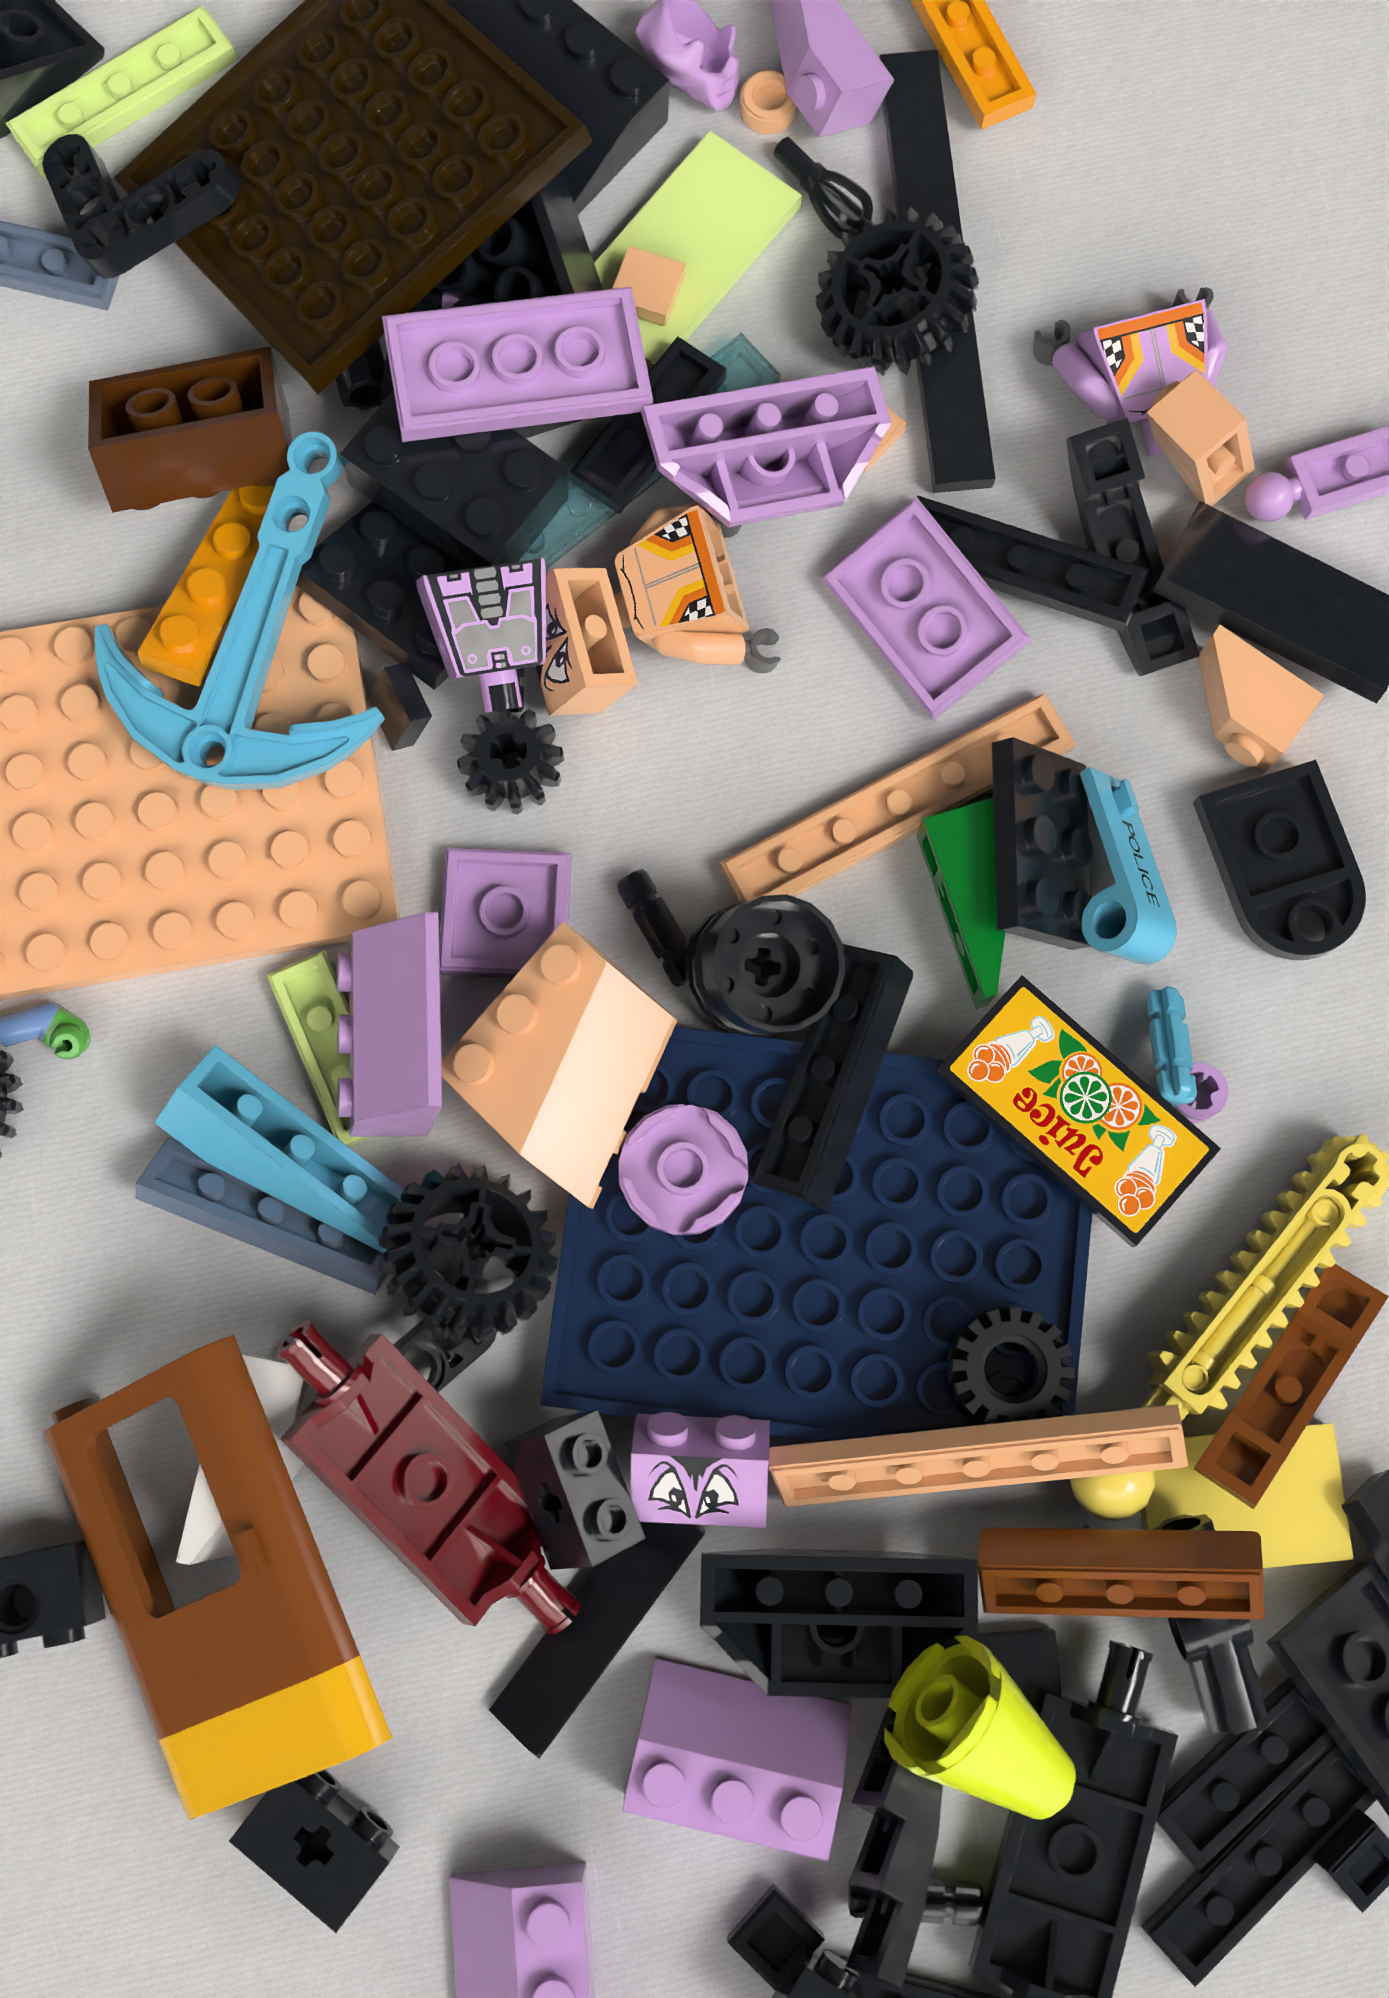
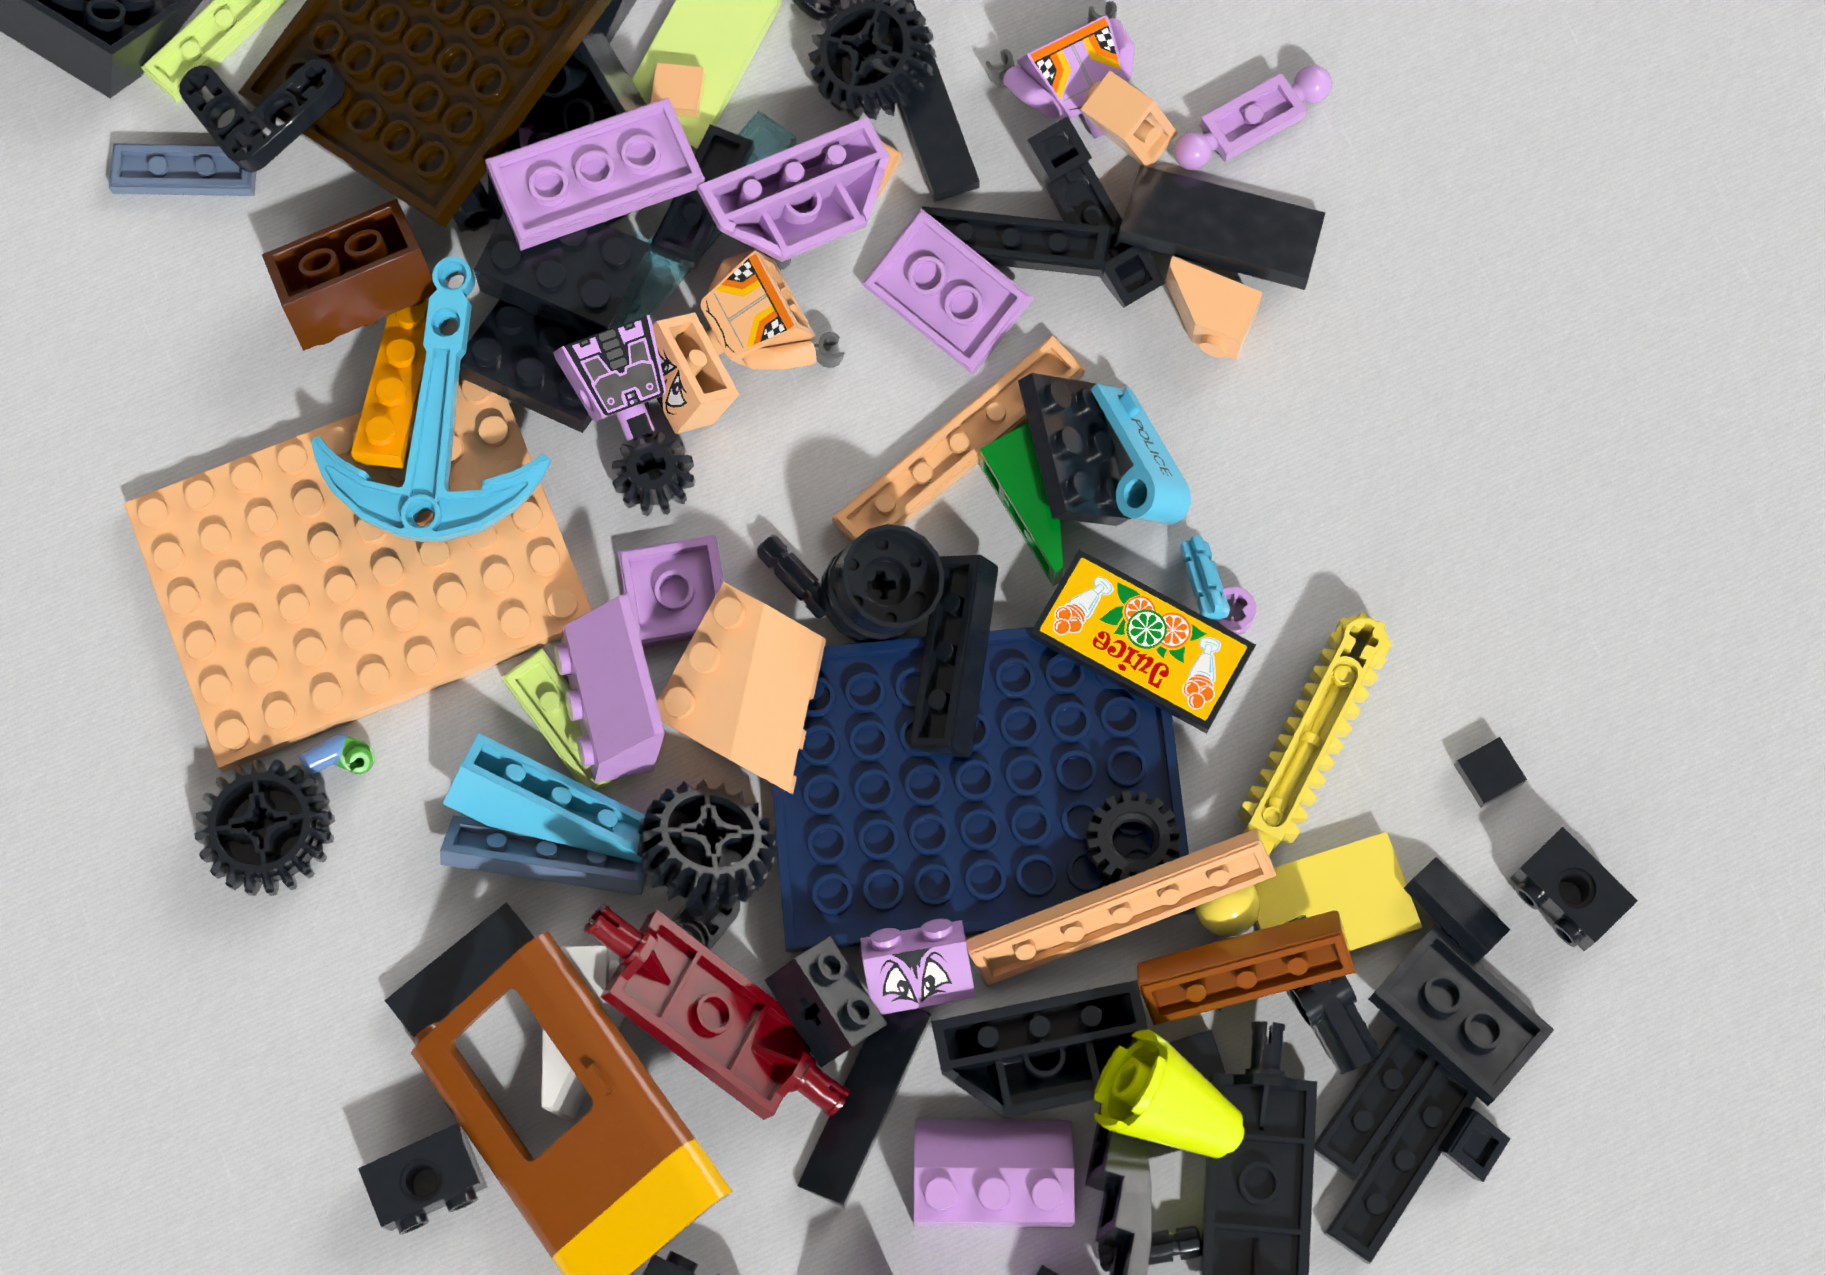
camera: 10 degrees left, 5 degrees down
black tile [367,662,432,751] -> none
lavender tile [619,1104,748,1235] -> none
black plate [1193,759,1366,960] -> none
dark orange slope [1193,1264,1389,1510] -> none
none -> black tile [384,902,535,1038]

